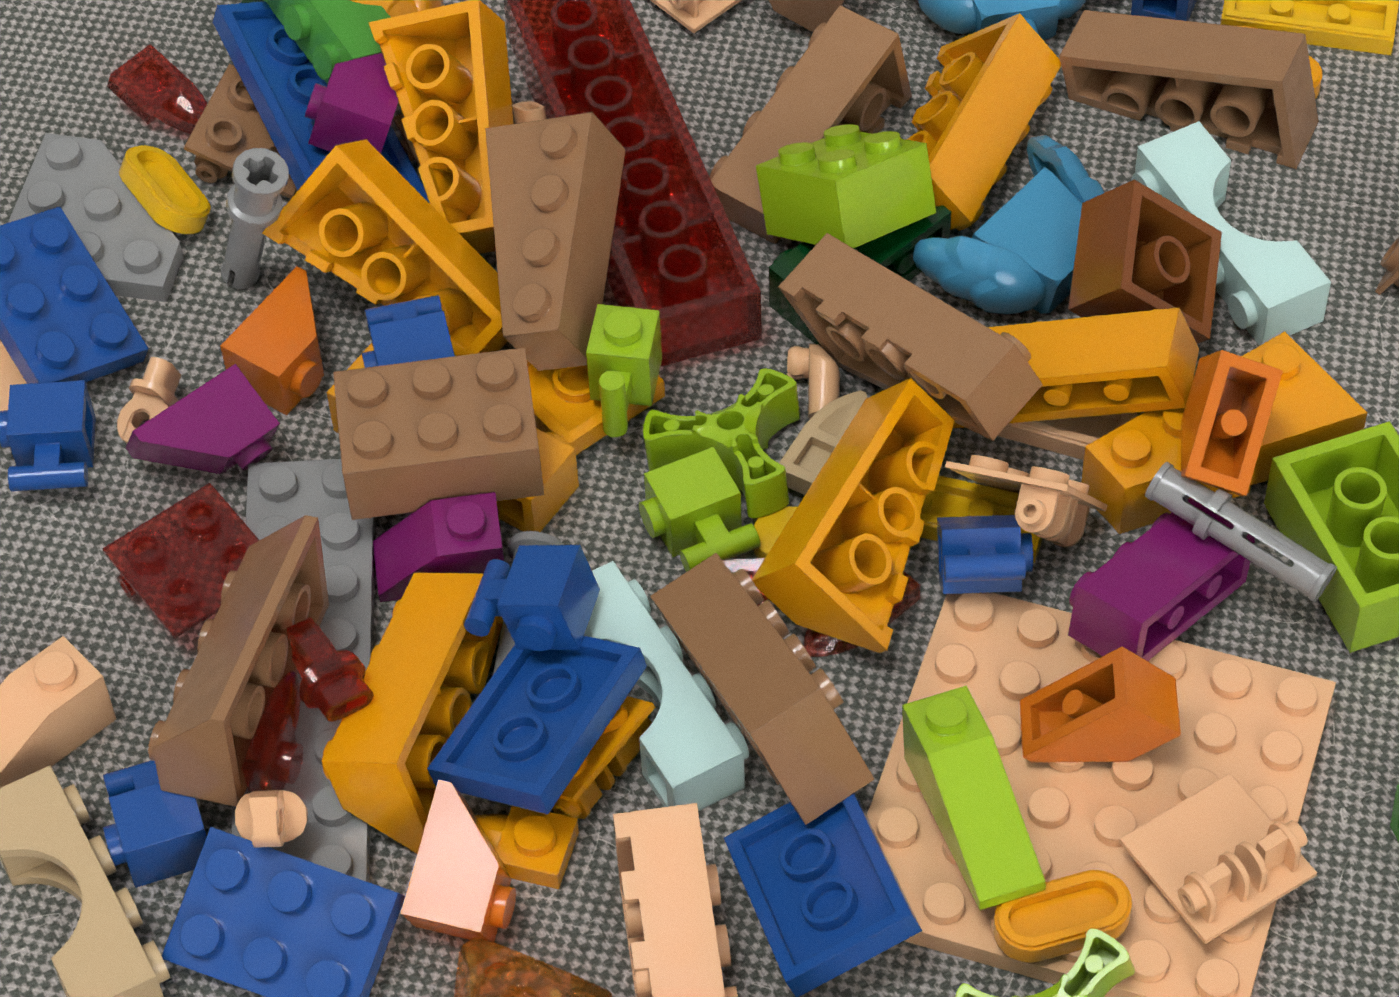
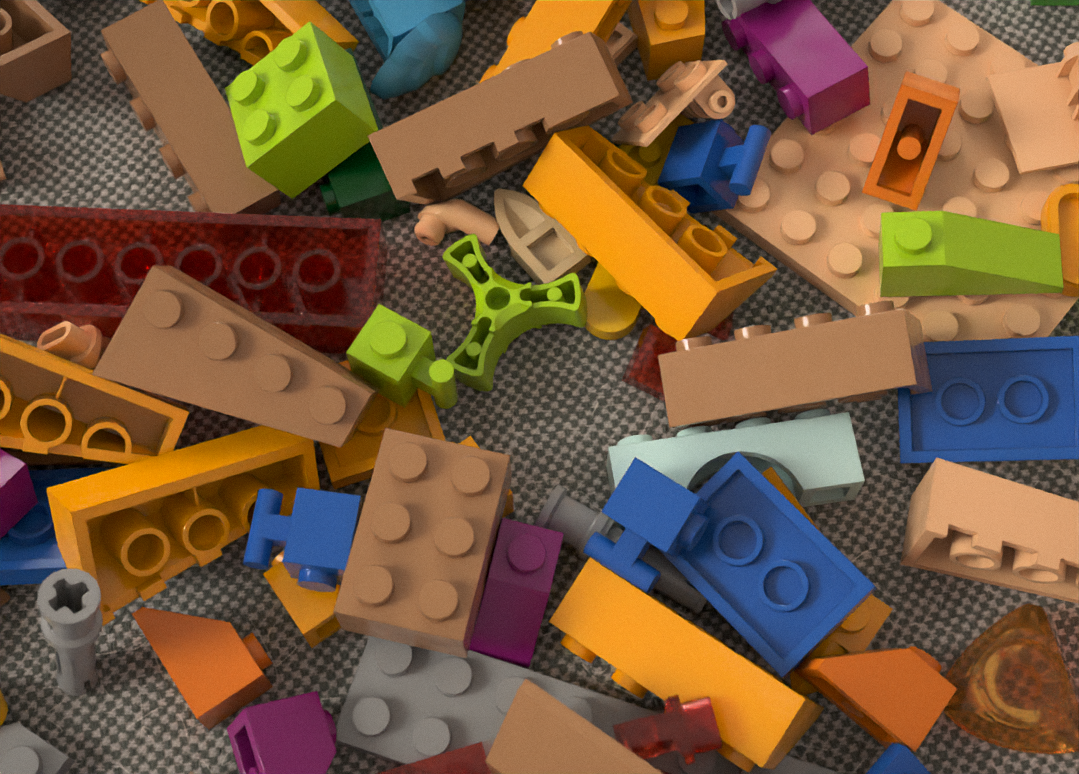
camera: 70 degrees left, 15 degrees up
lime brick [639,447,761,572] -> none

